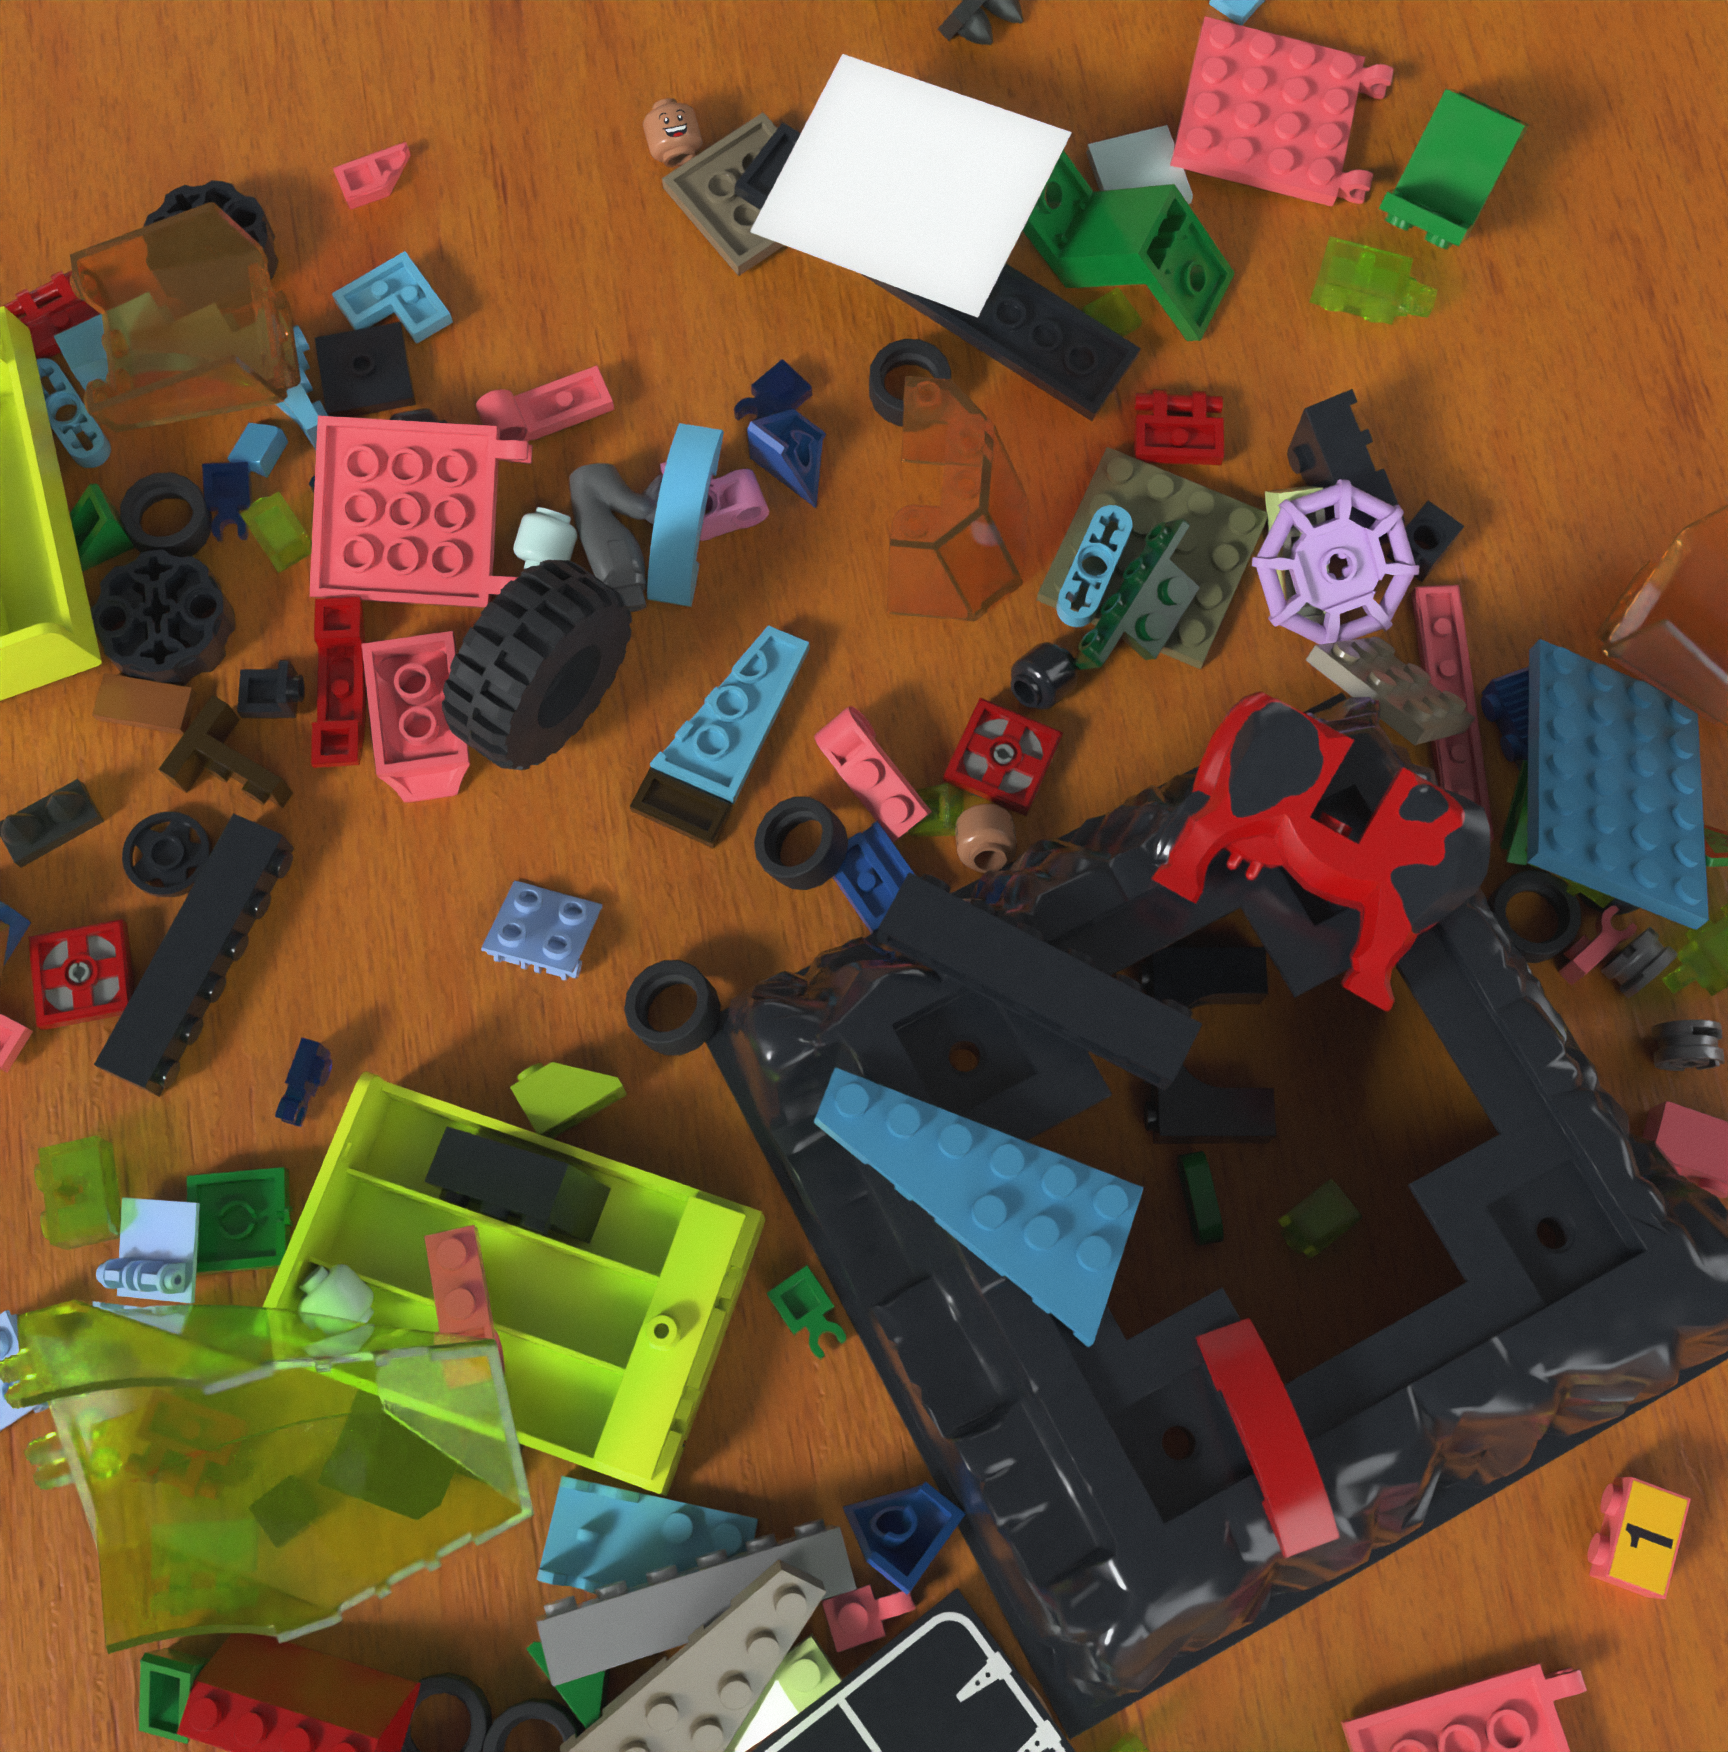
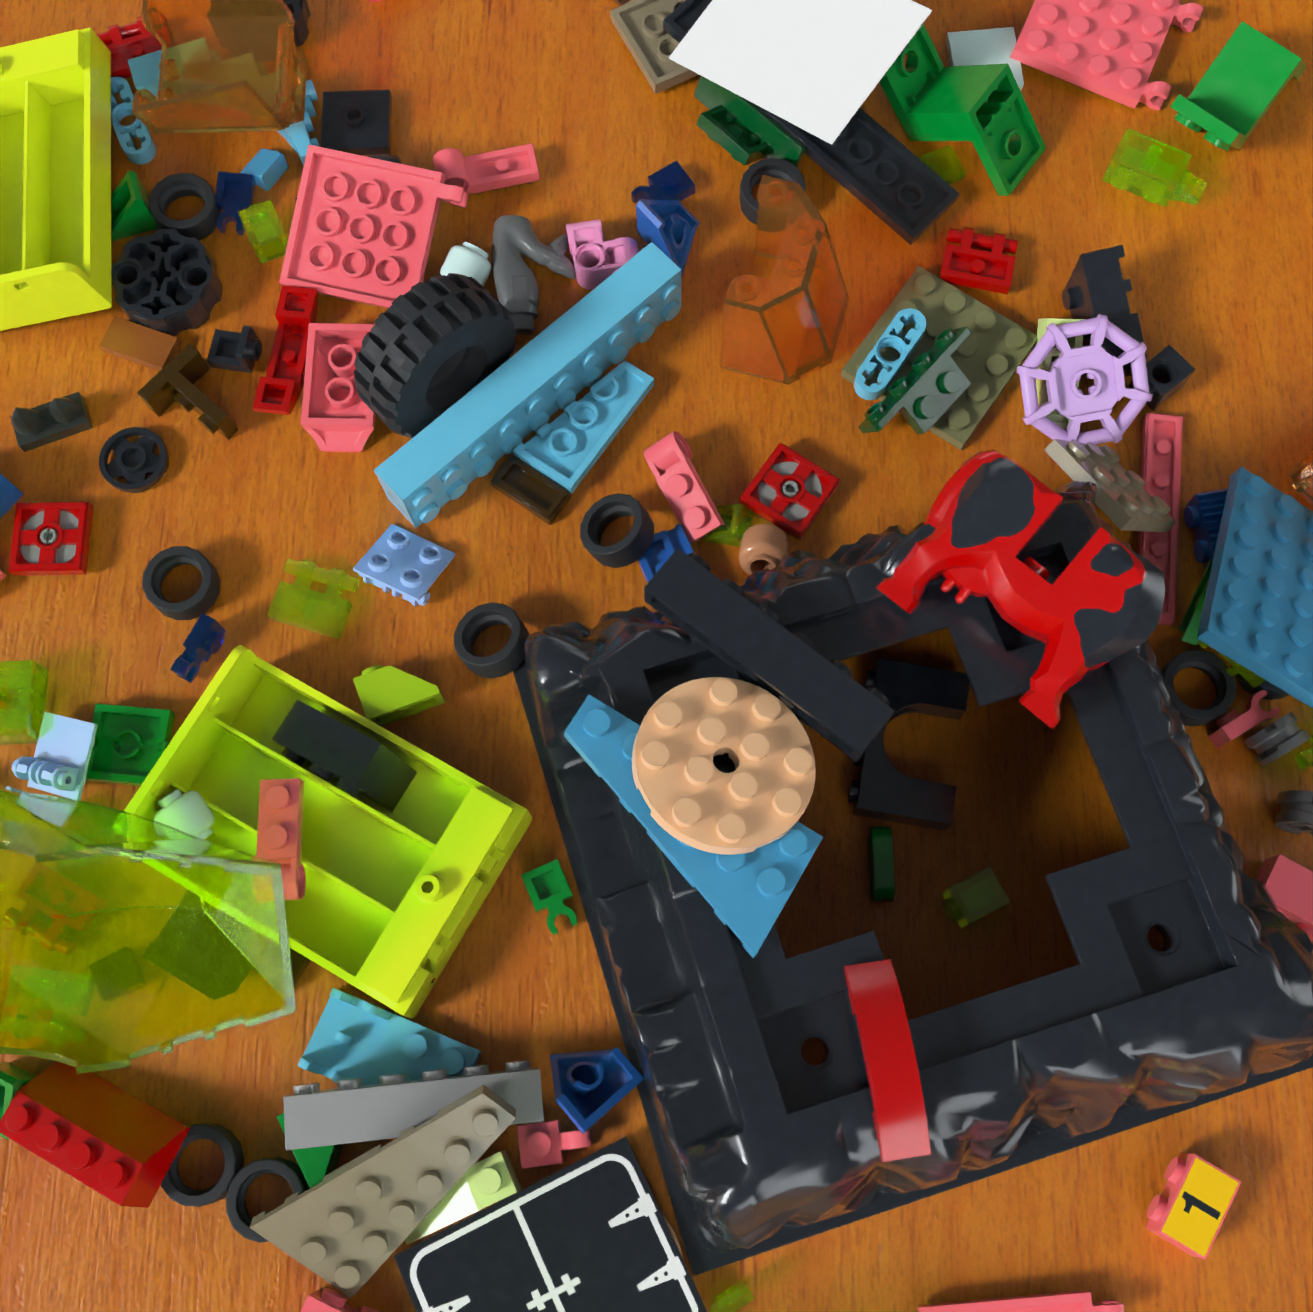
camera: 15 degrees right, 0 degrees up
black brick [94,813,294,1097] -> none
medium azure plate [332,251,453,344] -> none
medium azure slope [647,423,724,607] -> none
black head [1010,642,1078,710] -> none
none -> black tyre [142,546,220,620]
none -> clear neon green plate [267,559,359,639]
none -> medium azure brick [374,242,681,528]
none -> light nougat plate [632,677,816,855]
none -> dark green bracket [694,76,805,167]

